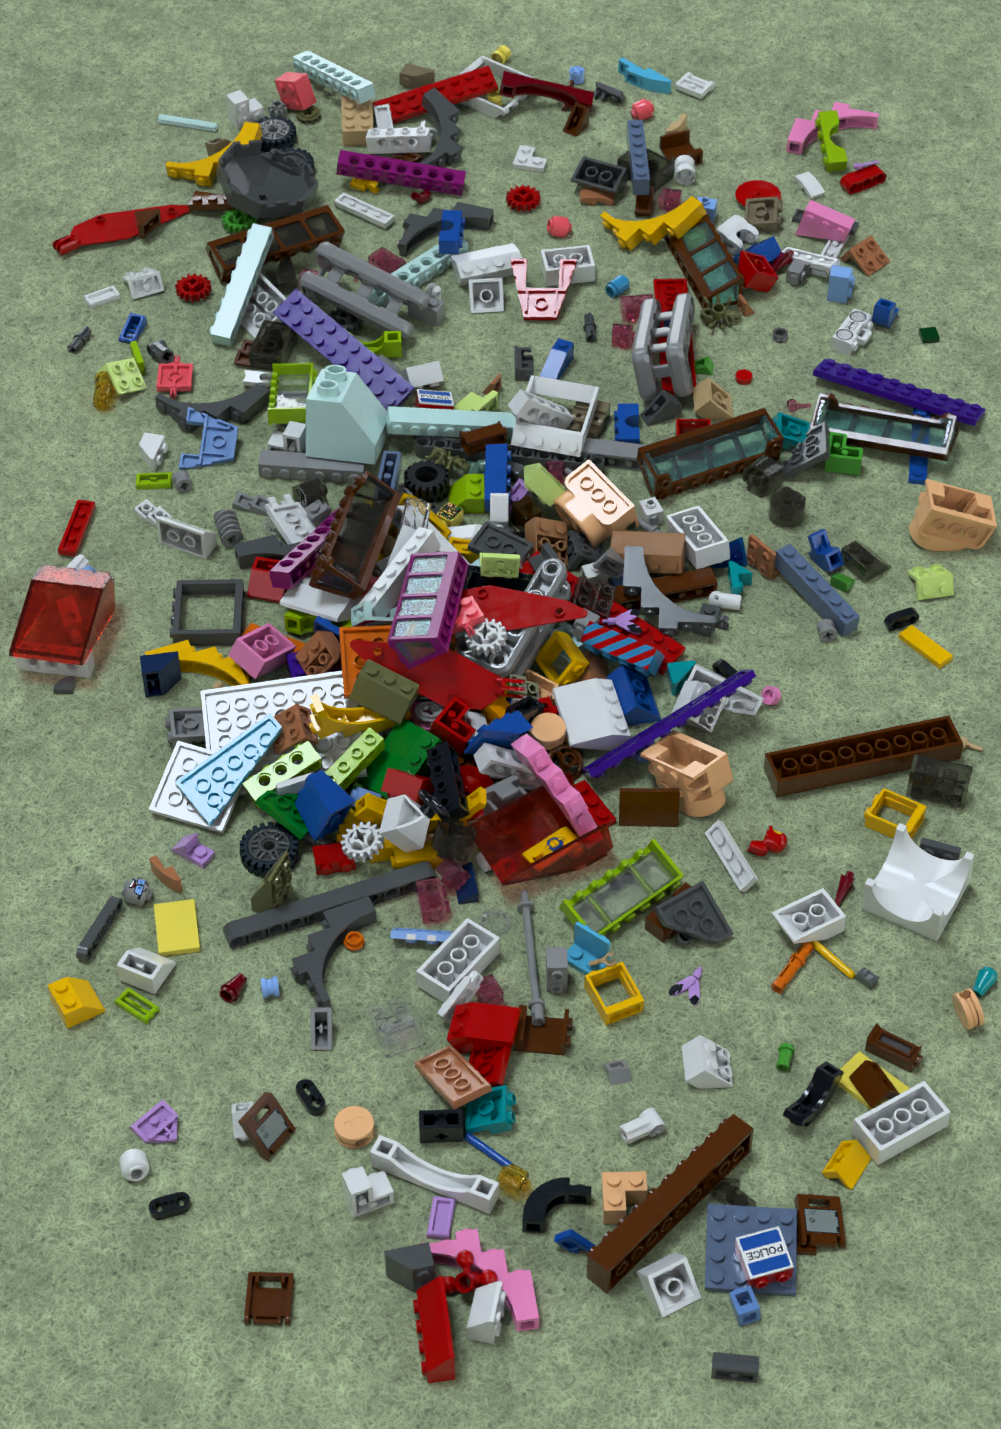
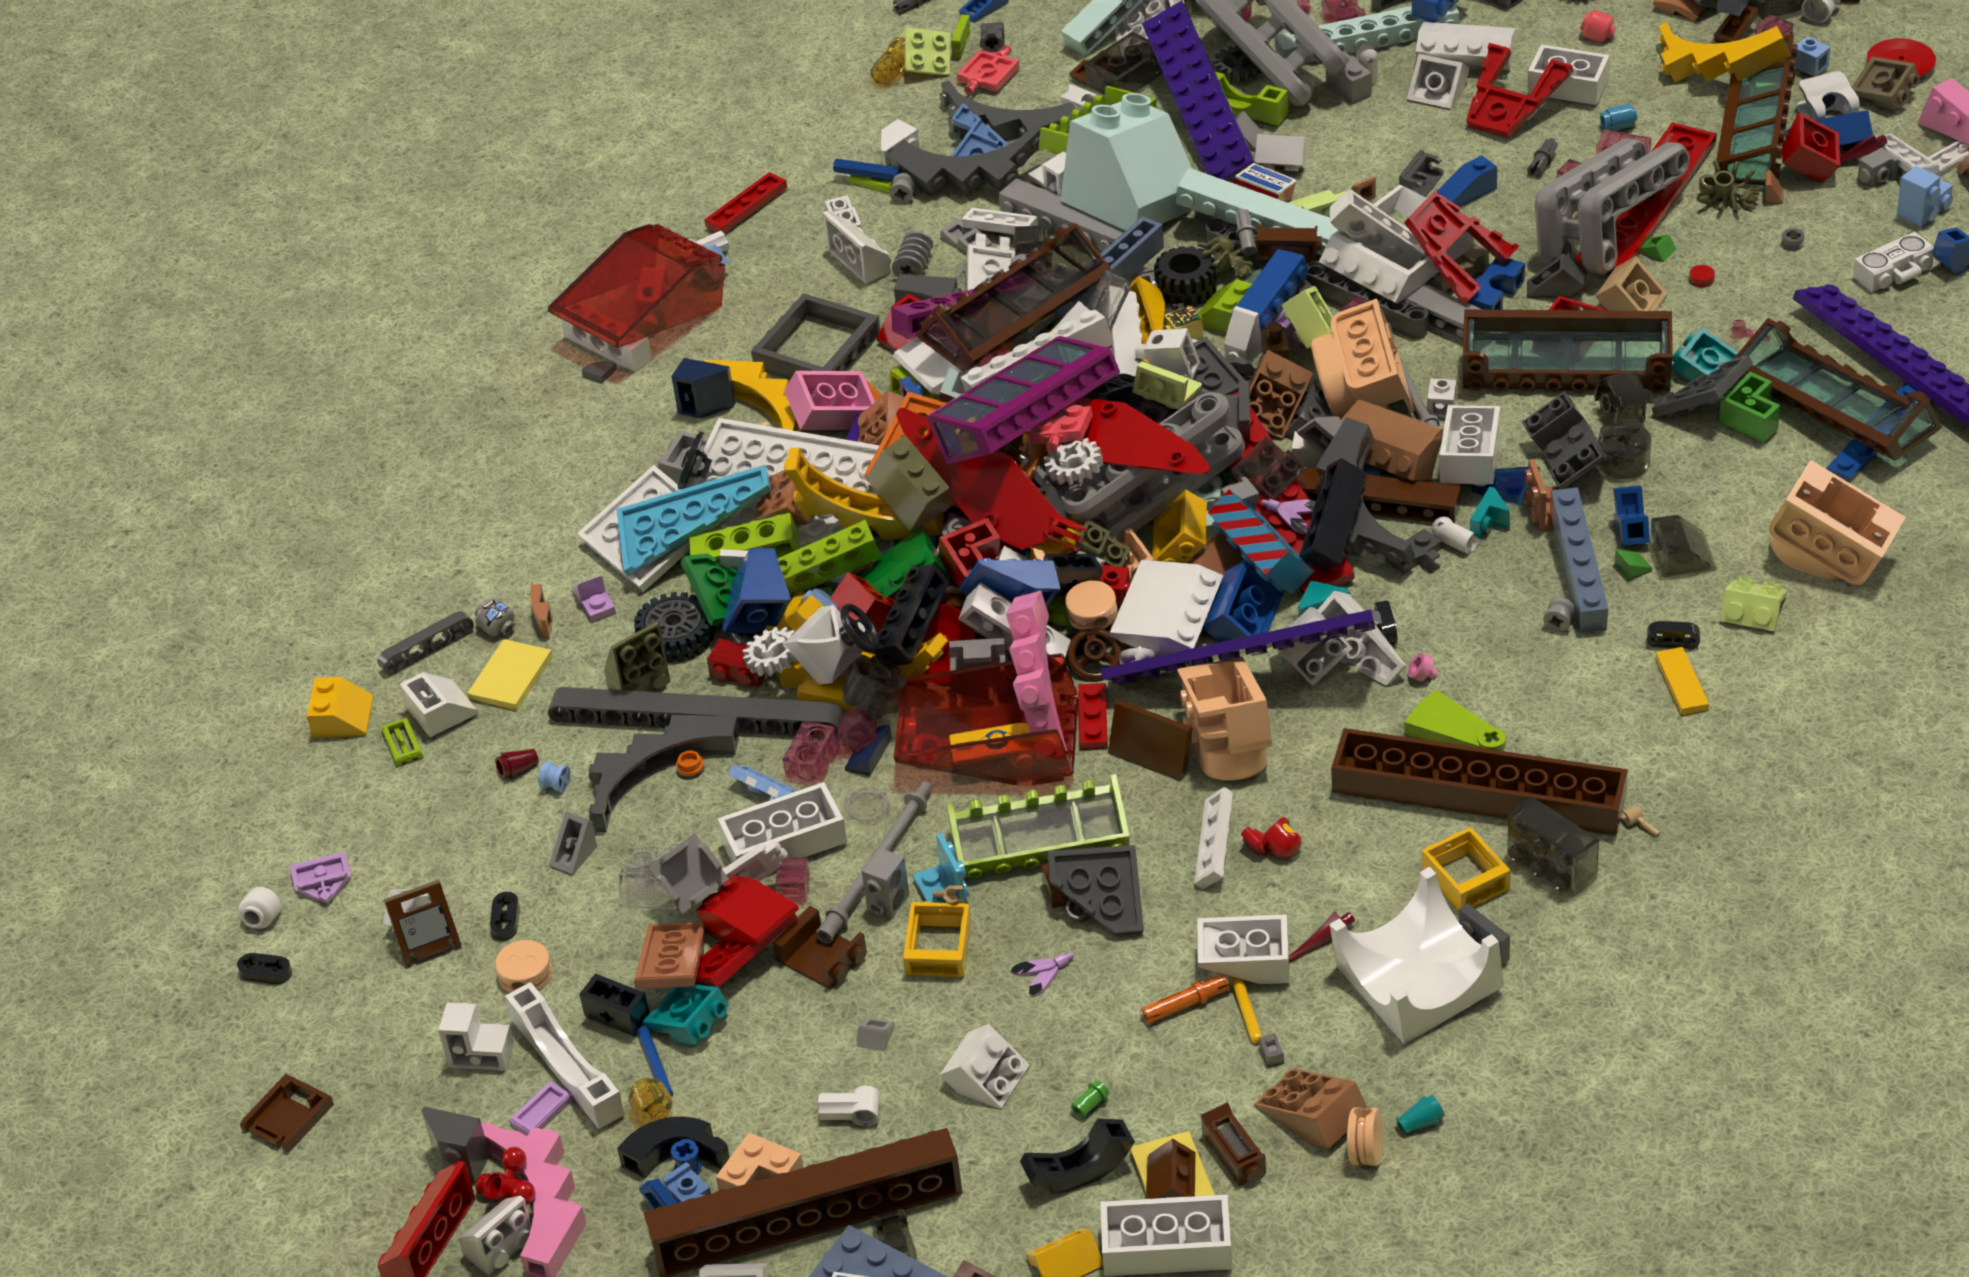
camera: 35 degrees right, 5 degrees down
none -> light grey panel [647,833,729,914]
none -> medium blue brick [662,1162,711,1203]
none -> blue bush [671,1139,702,1175]
none -> black shield [677,431,713,489]
none -> blue axle [833,158,900,181]
none -> dark grey arch [887,123,1041,196]
none -> white hinge [962,208,1038,244]
none -> white piece [1119,647,1155,664]
none -> white torso [1135,328,1200,380]
none -> light grey axle [1235,208,1257,256]
none -> medium nougat slope [1254,1068,1368,1149]
none -> black brick [1299,458,1367,571]
none -> red wing [1404,191,1519,305]
none -> lime piece [1404,689,1506,751]
none -> dark grey slope [1522,391,1608,489]

